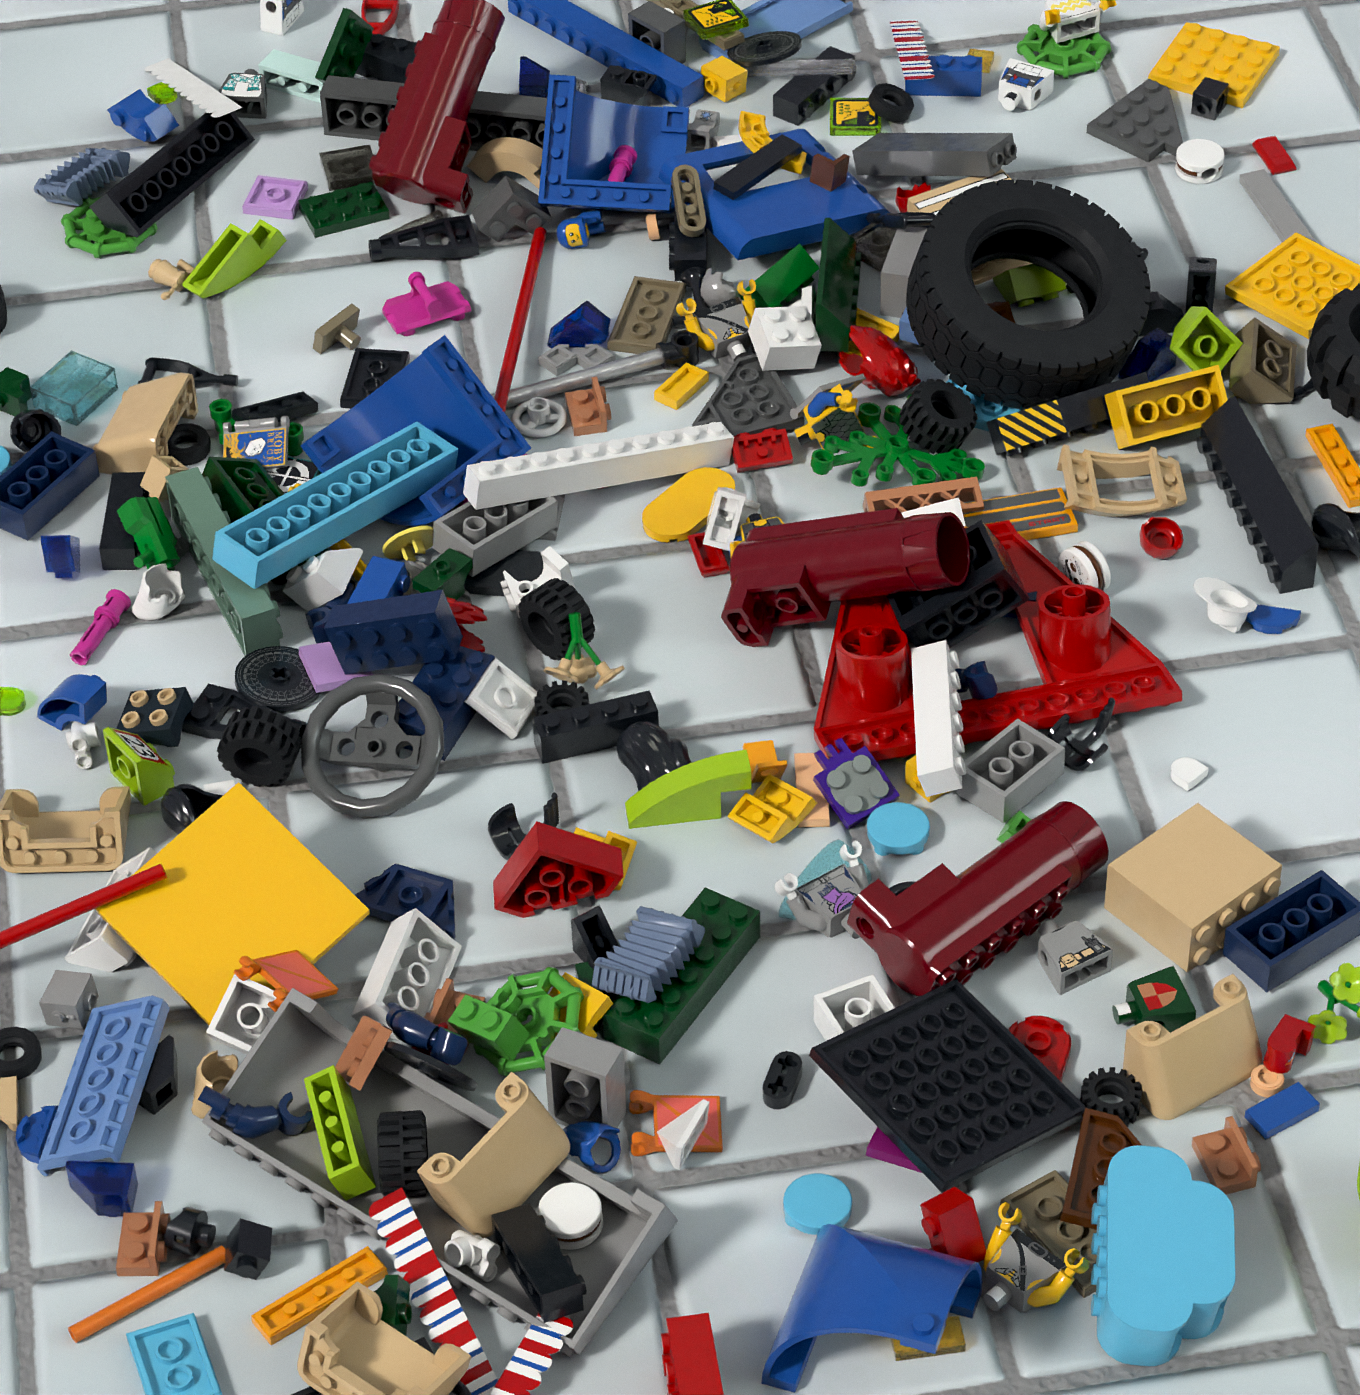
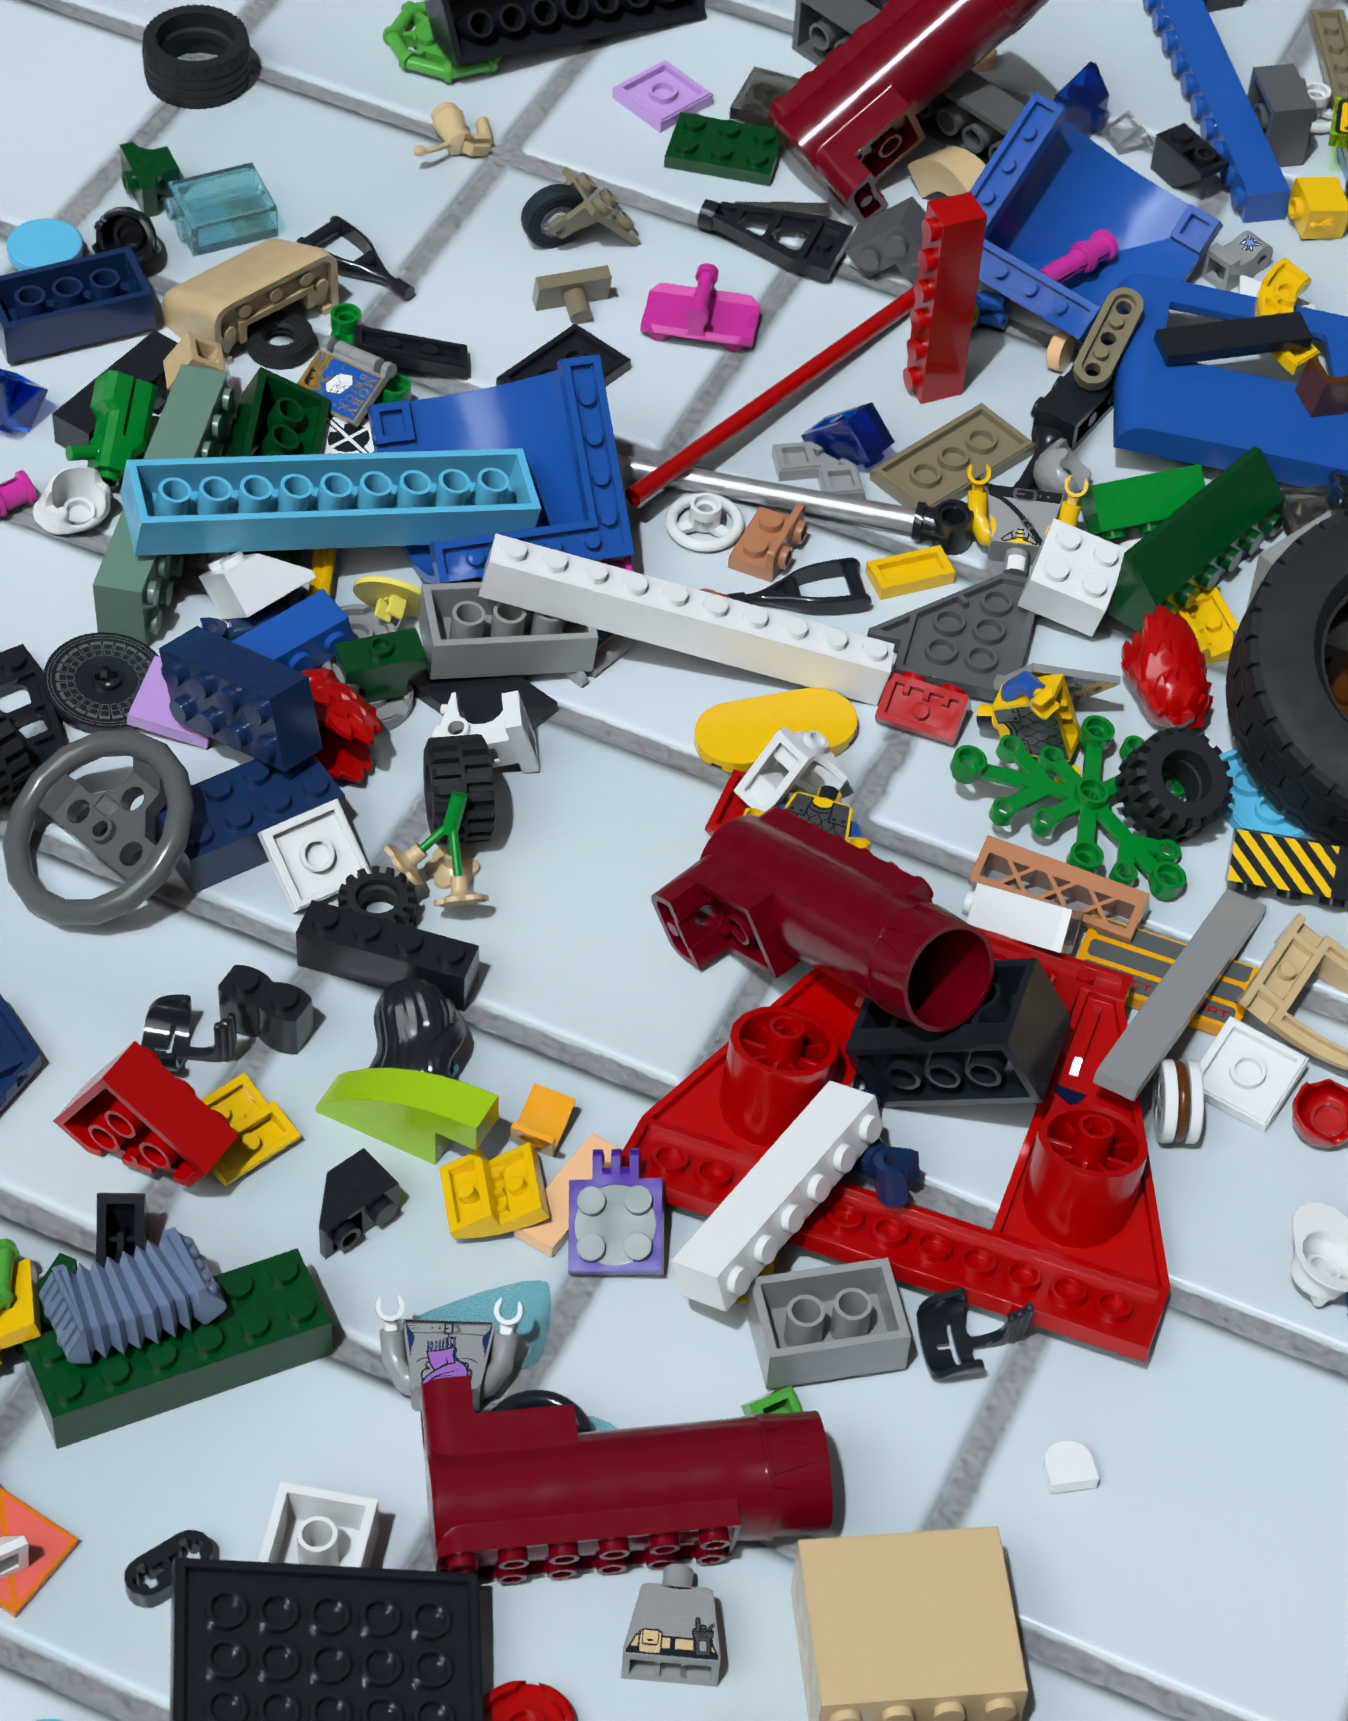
camera: 30 degrees right, 5 degrees up
lime slope [182,219,287,298] -> none
medium azure tile [867,802,930,856] -> none
none -> black brick [218,965,314,1055]
none -> black slope [319,1148,399,1259]
none -> plate [521,166,640,248]
none -> black piece [726,557,872,615]
none -> red brick [903,192,987,404]
none -> light grey tile [1093,889,1266,1101]
none -> white tile [1199,1016,1309,1133]

